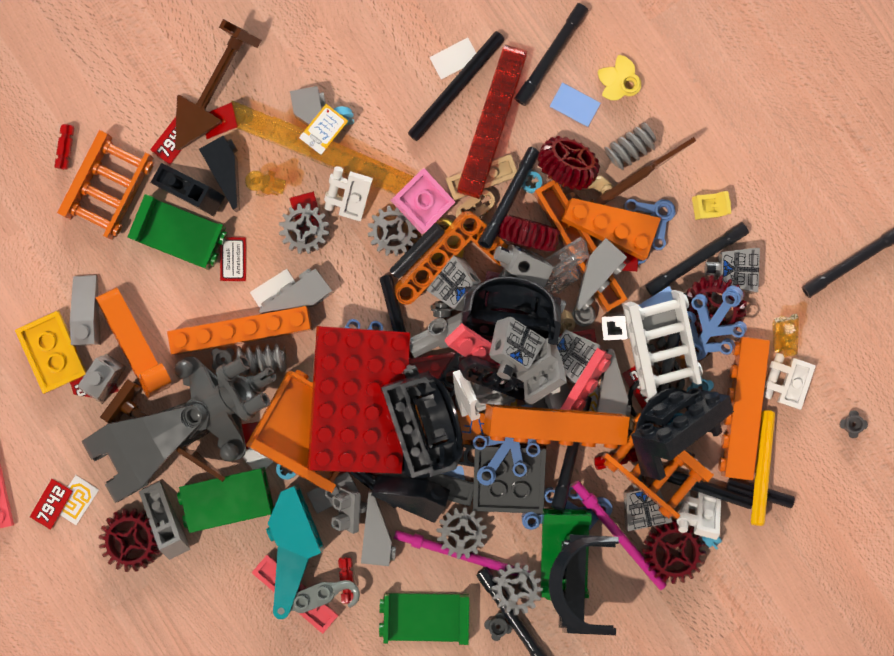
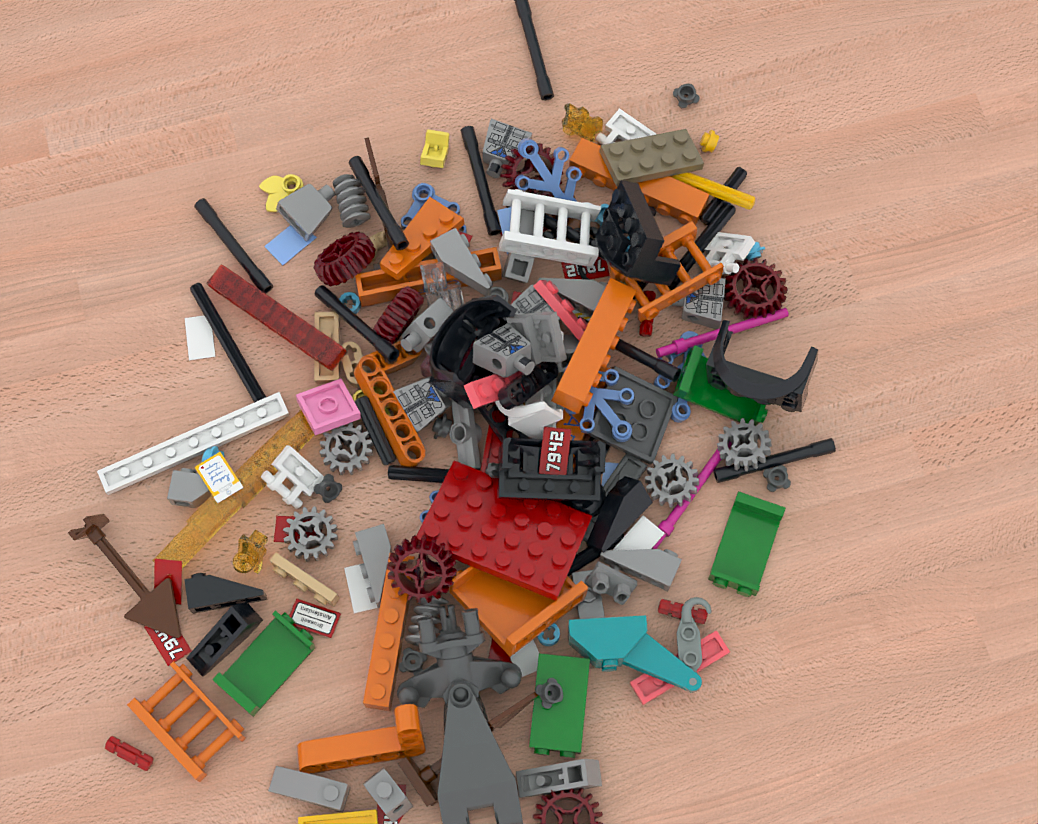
camera: 65 degrees left, 15 degrees down
none -> white plate [97,392,290,495]
none -> tan plate [270,552,340,607]
none -> light grey torso [276,184,335,242]
none -> dark grey plate [314,474,342,503]
none -> black piece [349,156,409,250]
none -> dark red gear [387,535,457,604]
none -> dark grey plate [535,678,563,709]
none -> red sticker [539,426,571,475]
none -> dark tan plate [599,129,704,187]
none -> white sticker [613,516,665,550]
none -> yellow plate [700,130,719,153]

